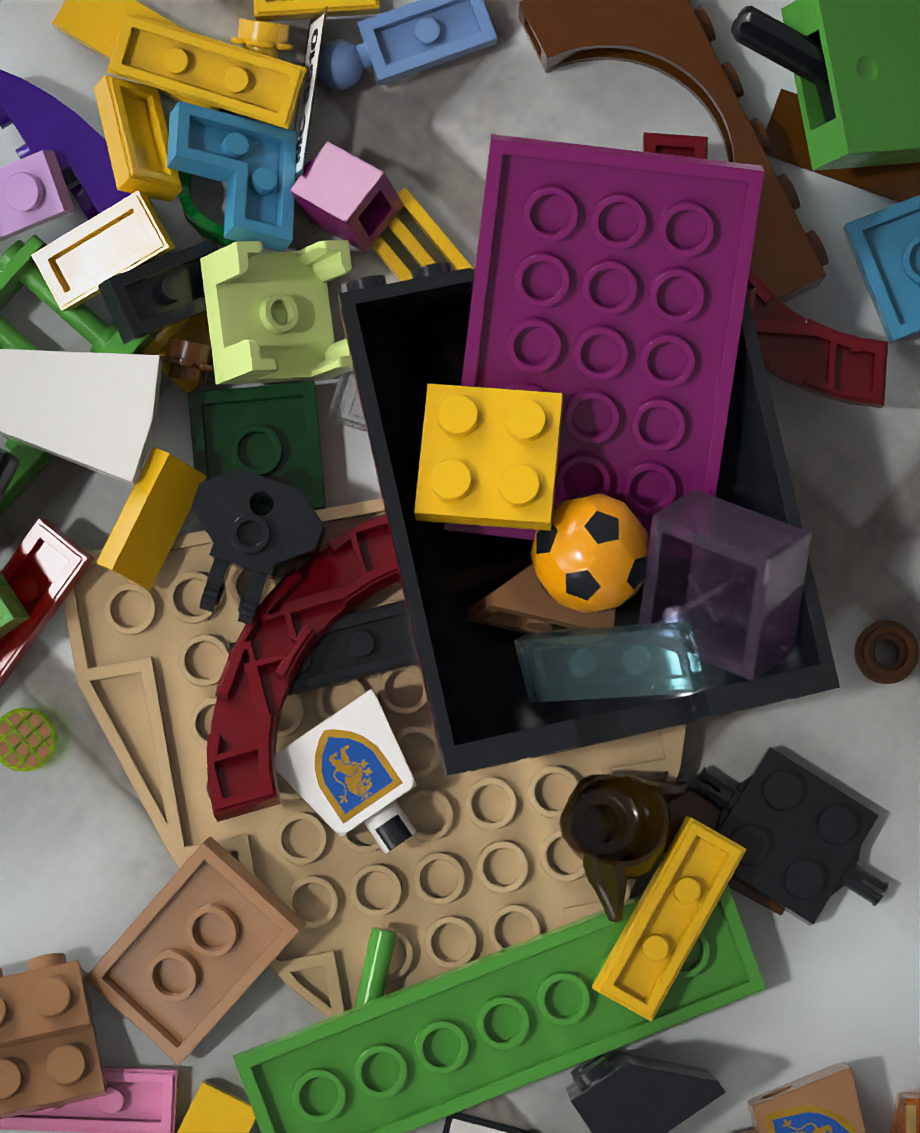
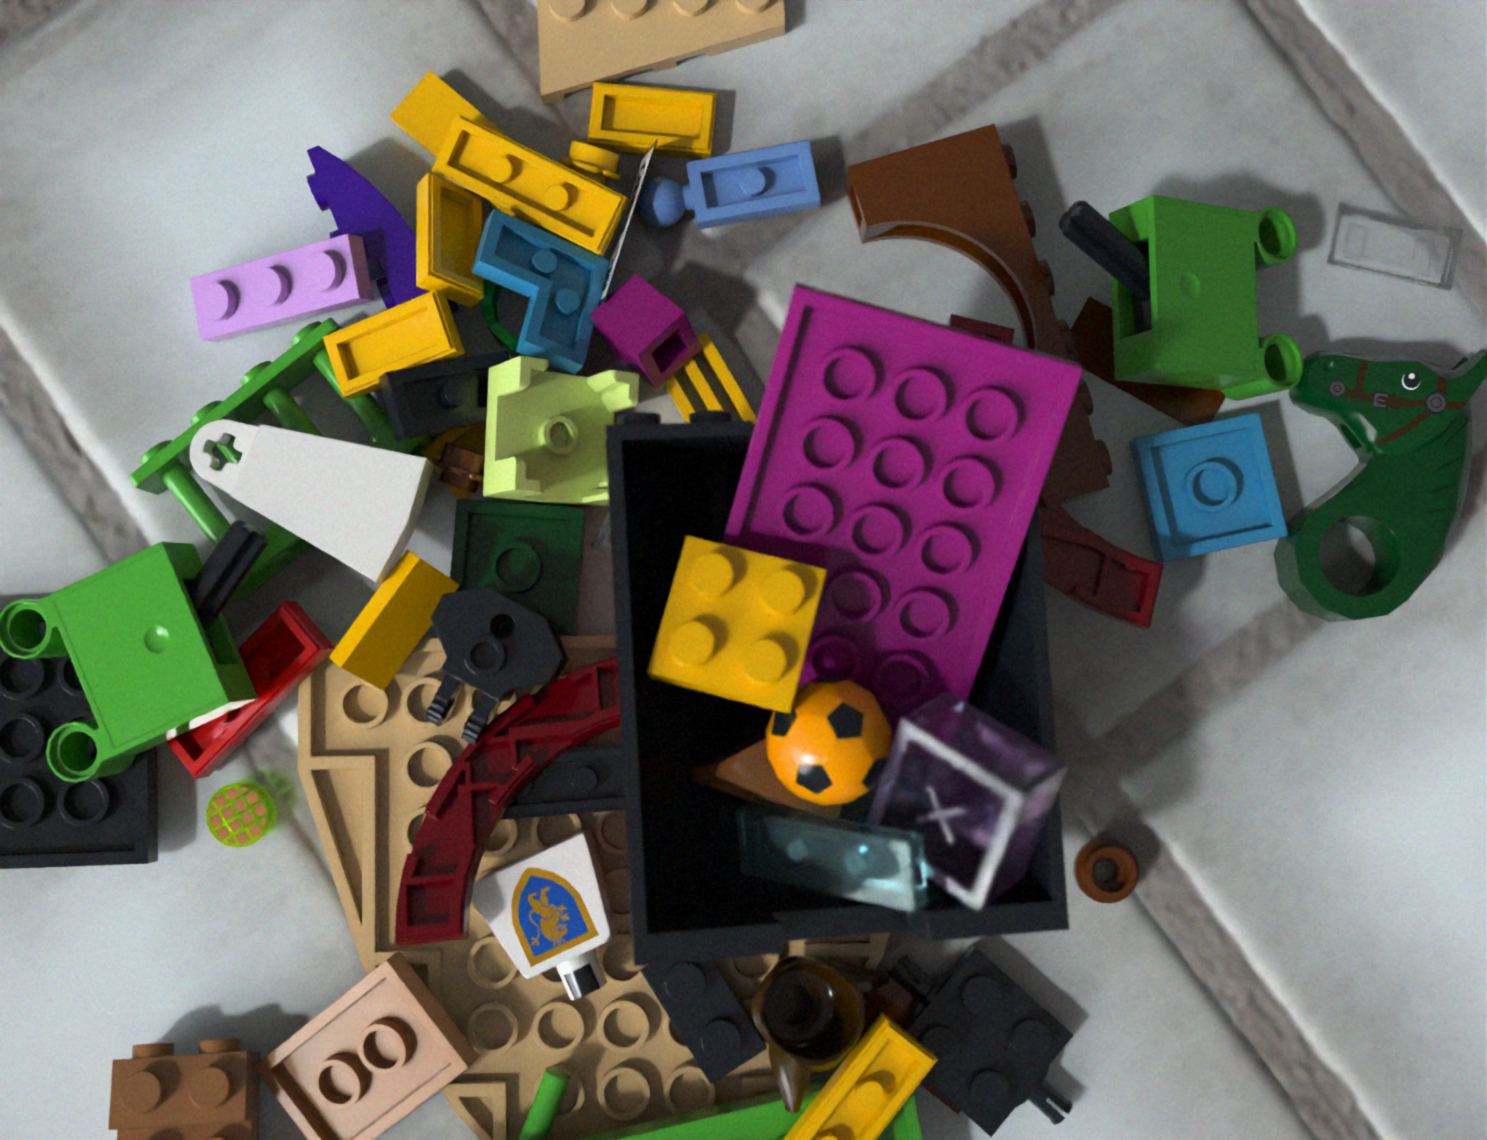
camera: 10 degrees right, 0 degrees up
none -> black plate [640,959,767,1084]

